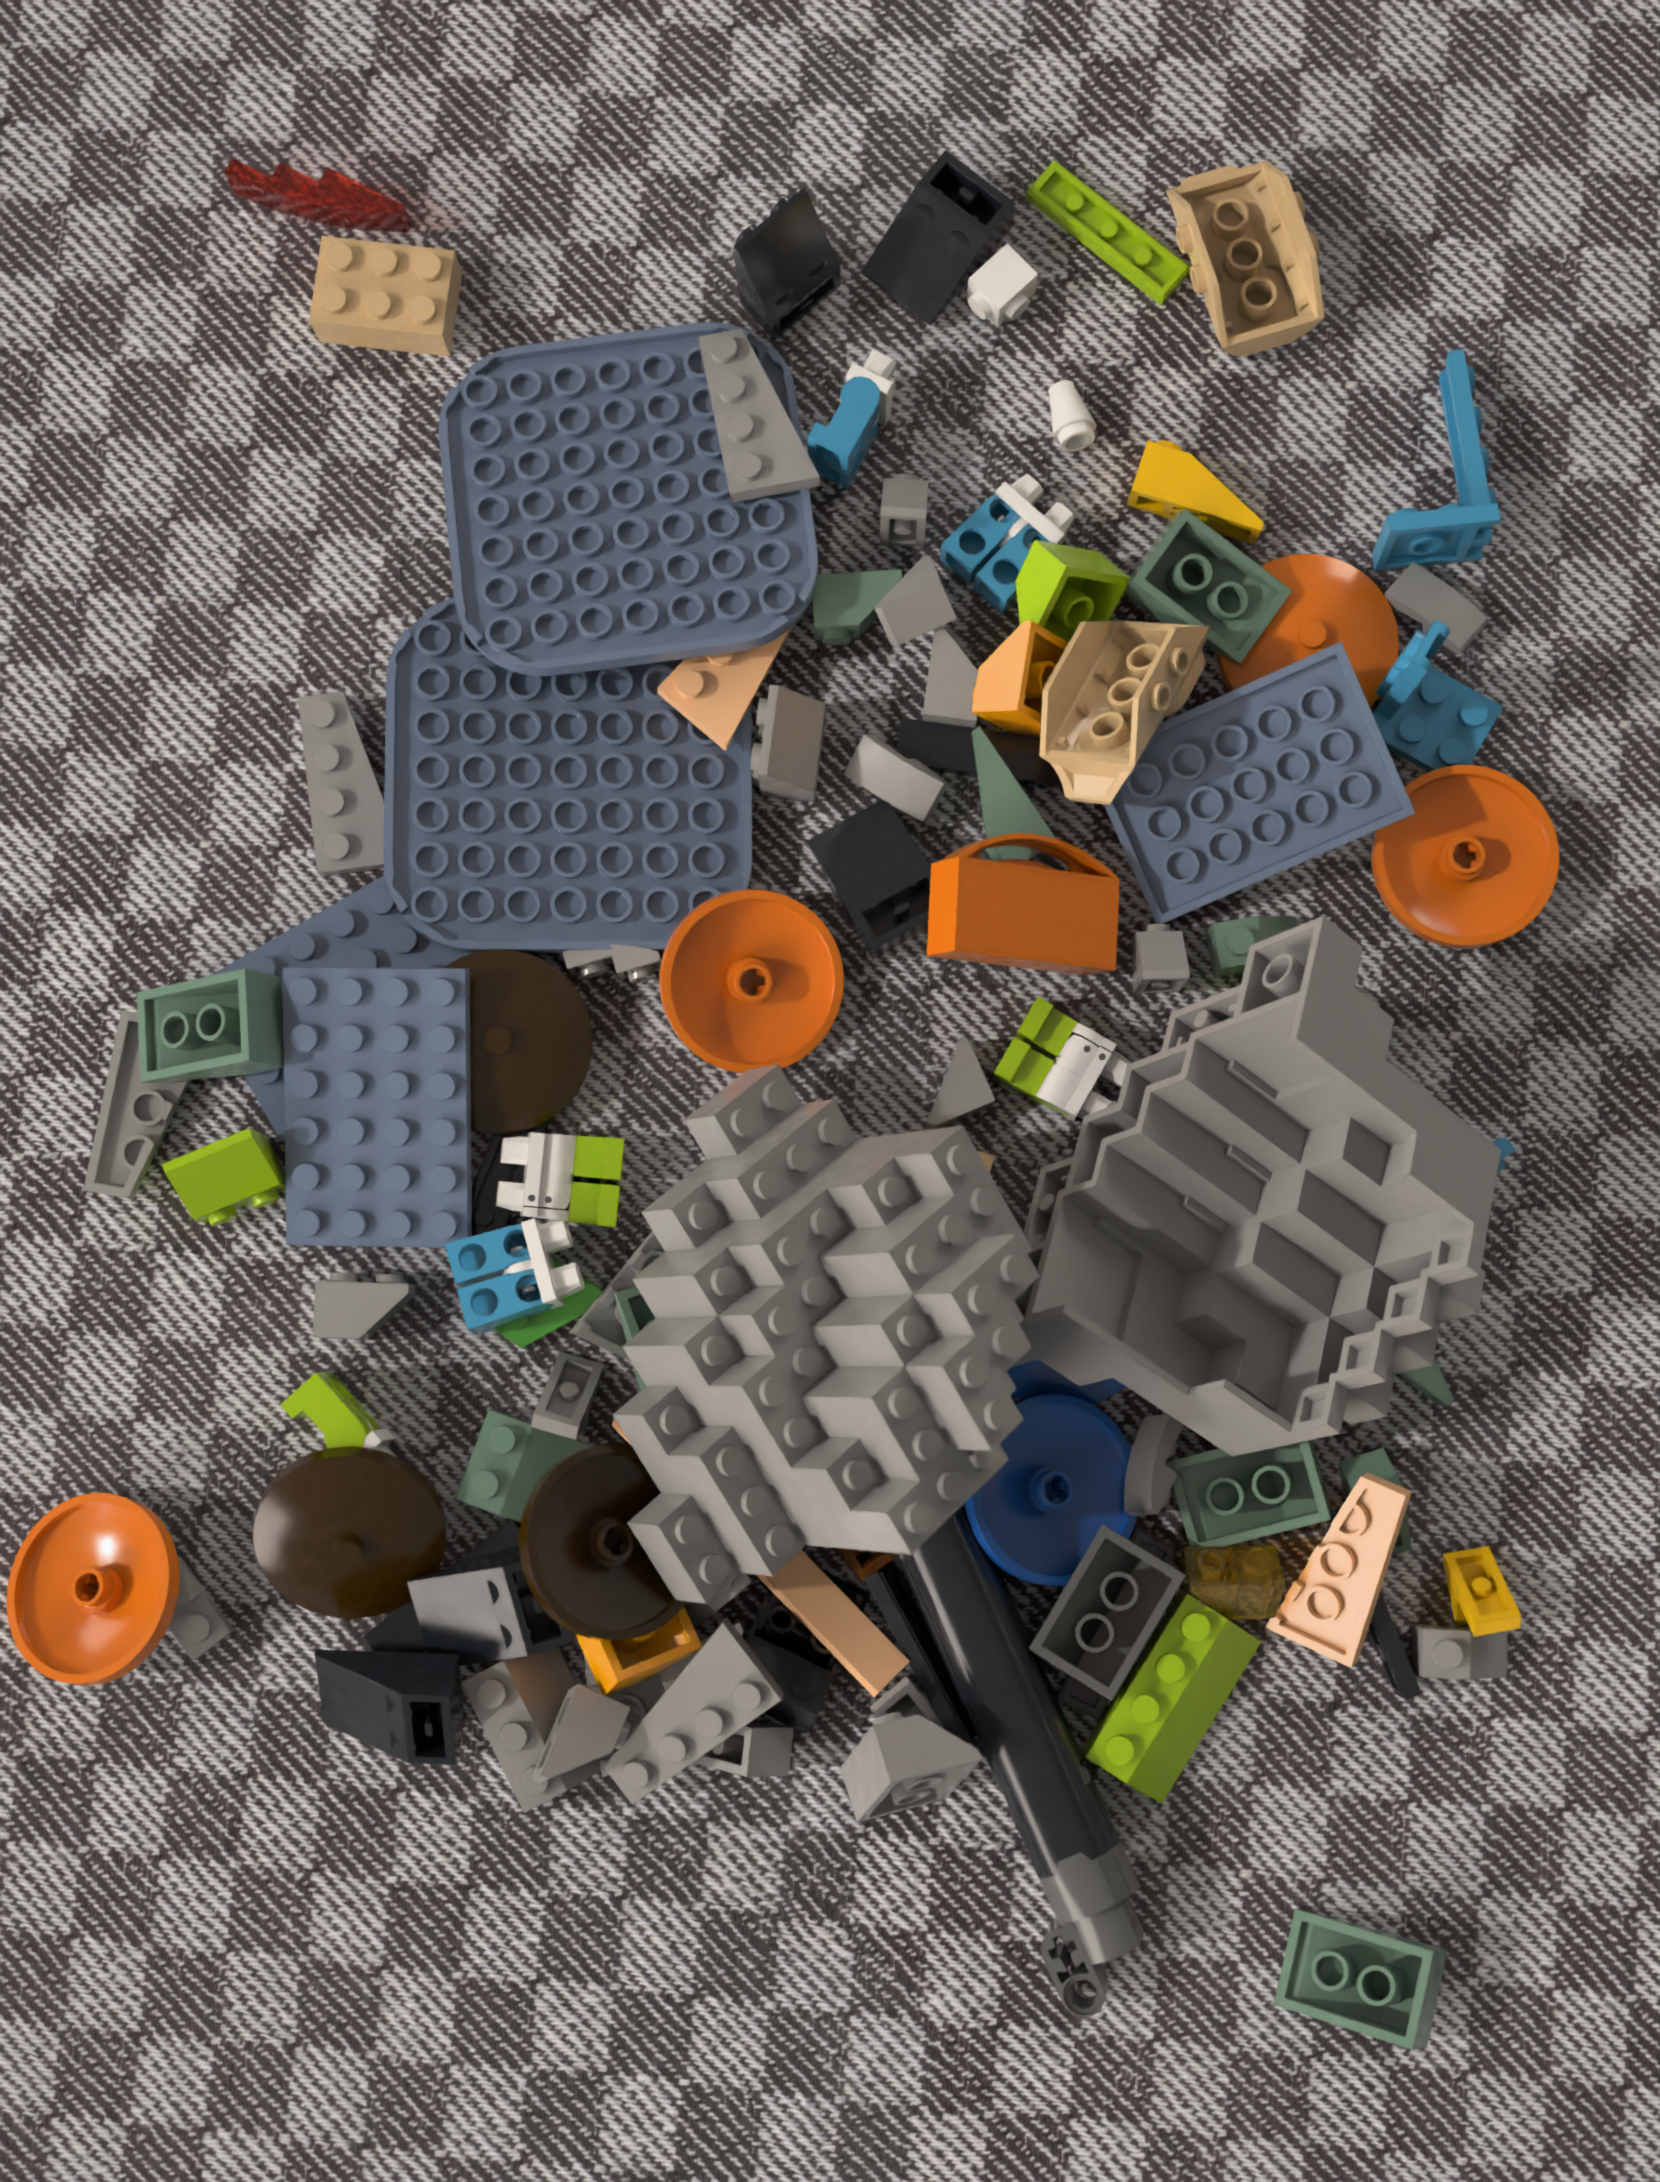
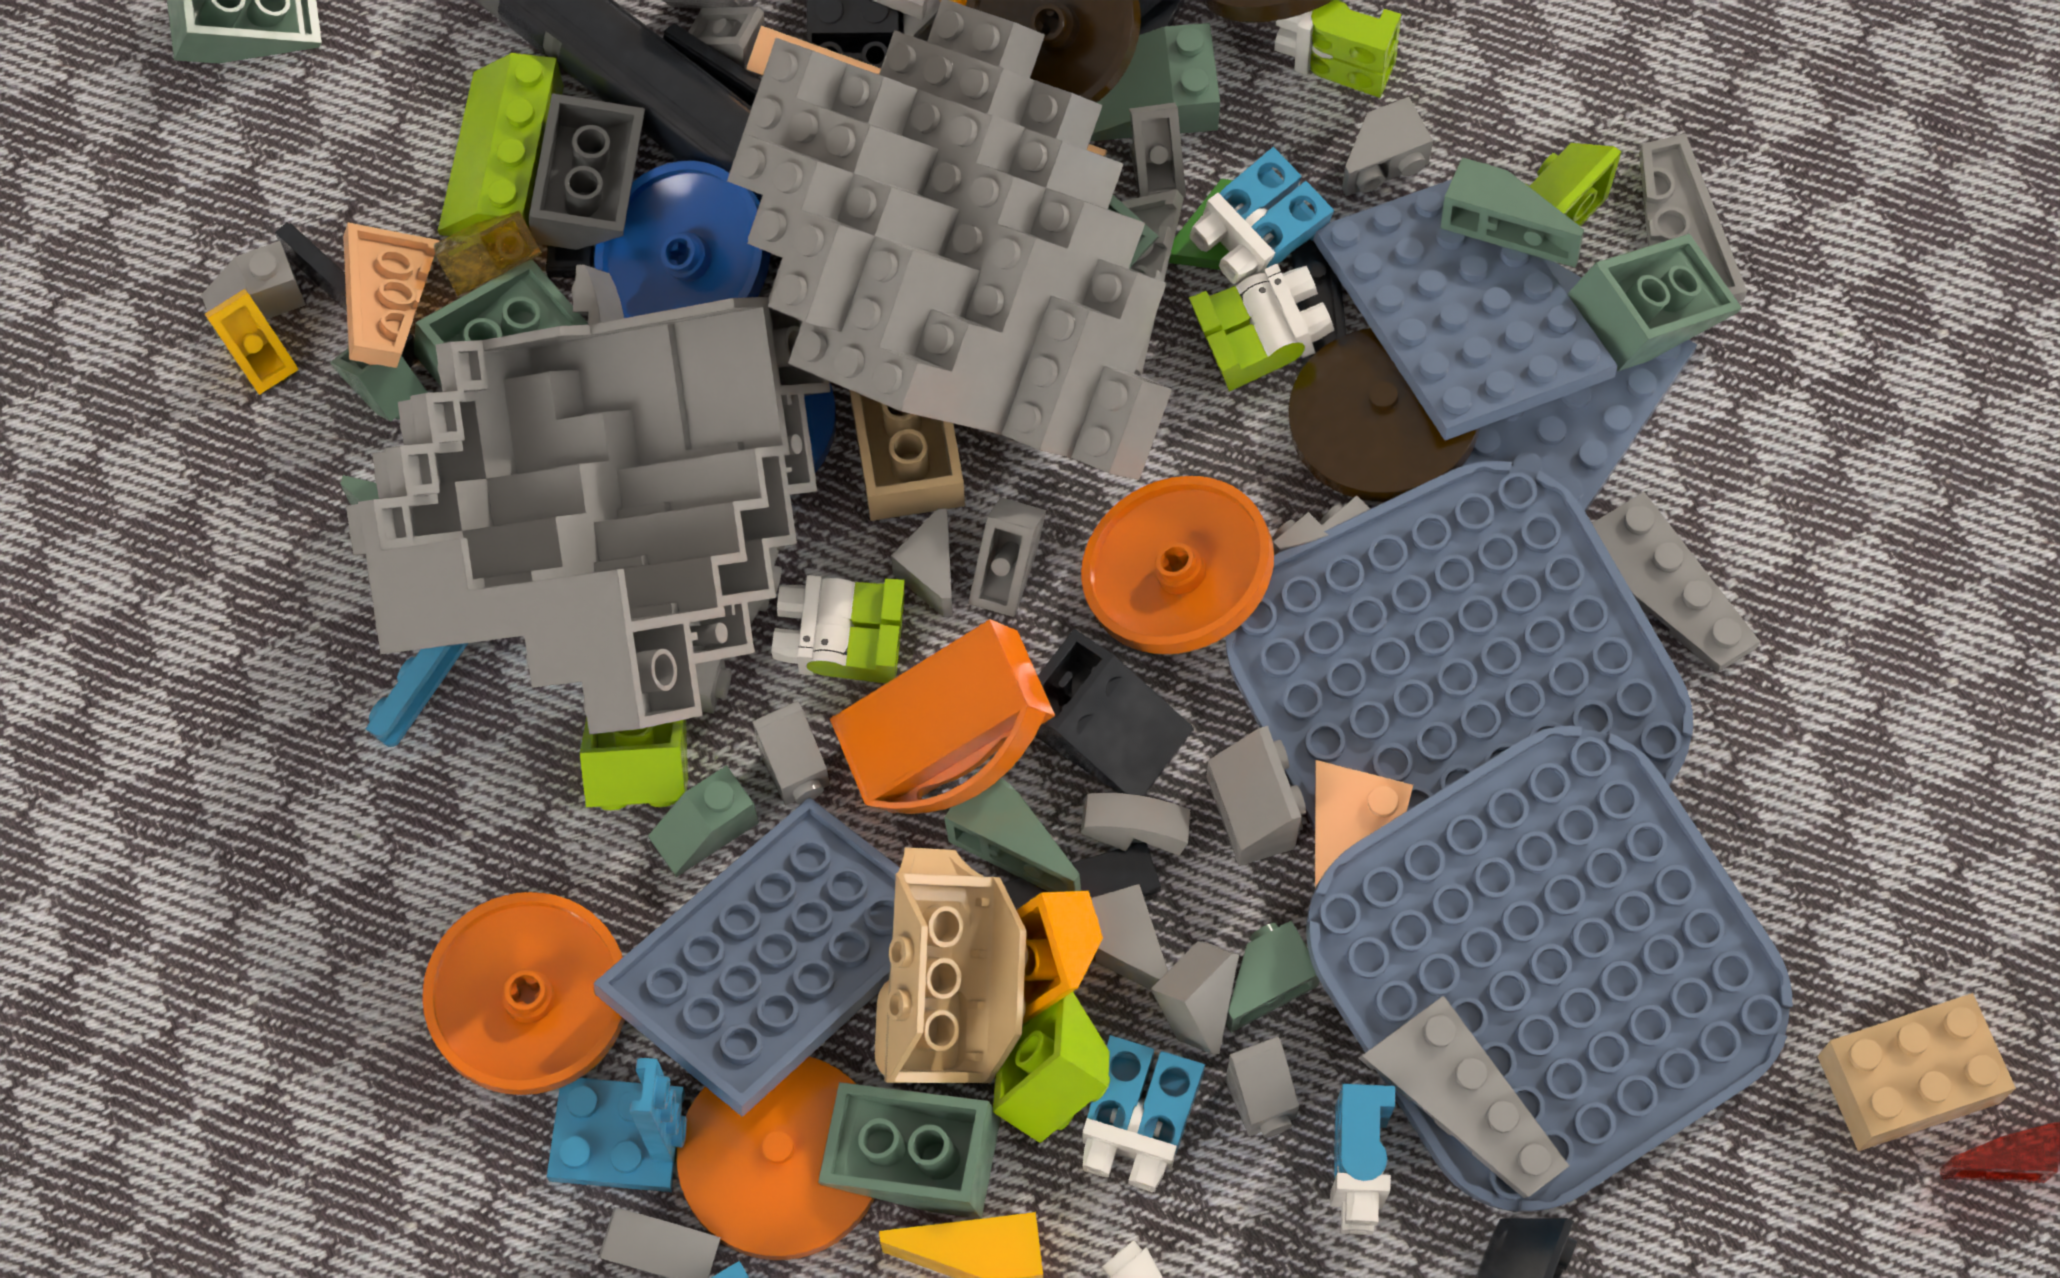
camera: 150 degrees right, 15 degrees down
none -> light grey slope [968,497,1046,617]
none -> sand green slope [1440,157,1584,268]

